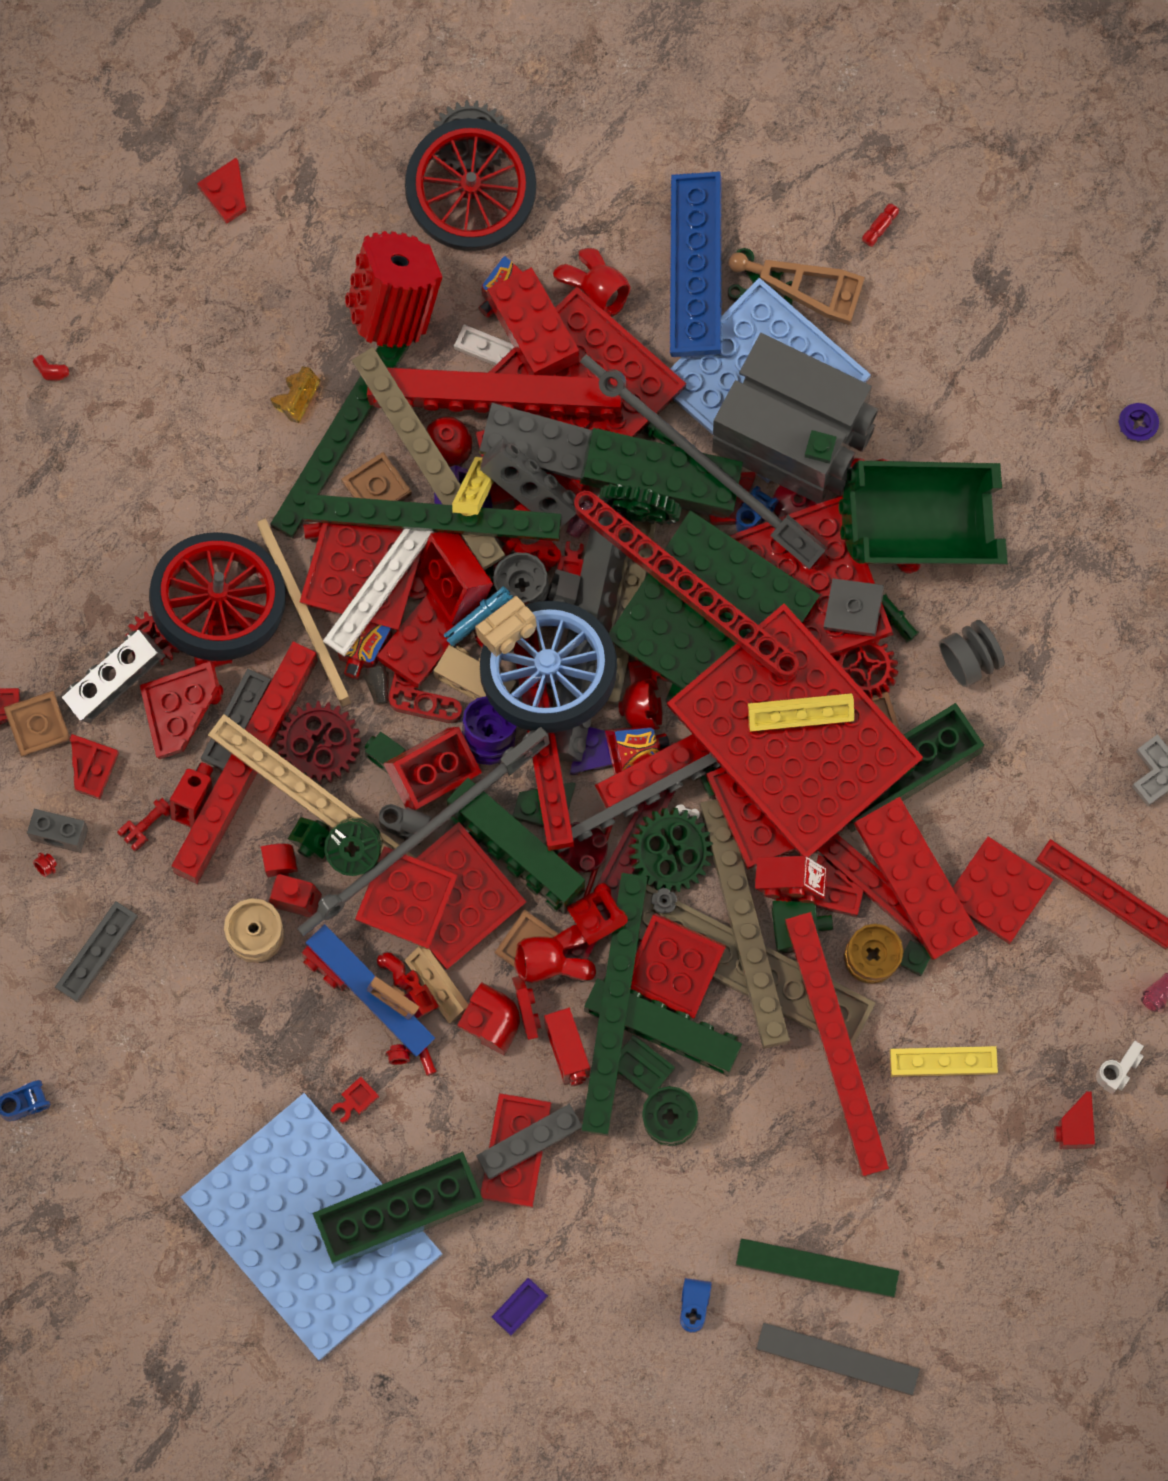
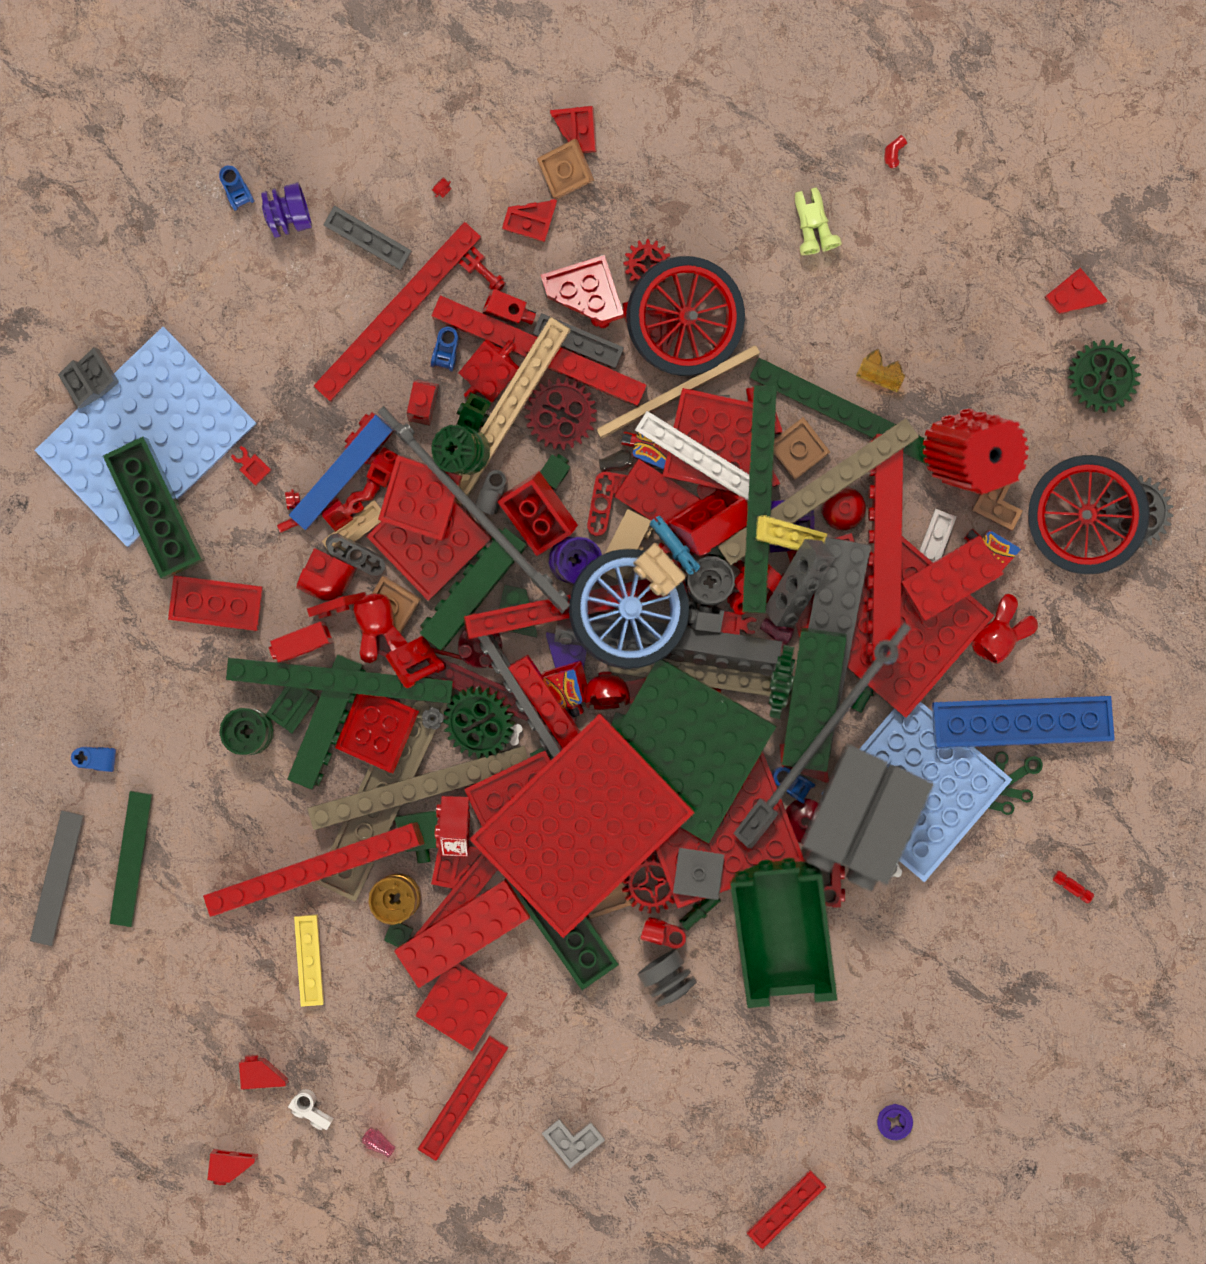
camera: 90 degrees right, 15 degrees up
dark grey brick [27,808,88,853] -> none
brick [62,630,166,723] -> none
tan wheel [224,898,285,963] -> none
red brick [260,844,298,878] -> none
medium nougat plate [367,976,419,1019] -> none
dark grey plate [476,1104,582,1180] -> none
dark purple tile [491,1278,548,1336] -> none
red beam [574,491,799,681] -> none
medium nougat plate [728,252,865,325] -> none
light yellow plate [748,694,854,731] -> none
dark green plate [804,430,837,464] -> none
none -> dark grey slope [58,347,119,408]
none -> dark purple wheel [261,182,312,238]
none -> red plate [314,222,482,402]
none -> dark grey beam [326,534,385,576]
none -> red brick [366,447,397,488]
none -> blue piece [431,327,459,372]
none -> red plate [458,339,520,402]
none -> red piece [640,917,686,949]
none -> yellowish green piece [795,187,842,255]
none -> medium nougat plate [972,484,1023,531]
none -> dark green gear [1066,339,1141,413]

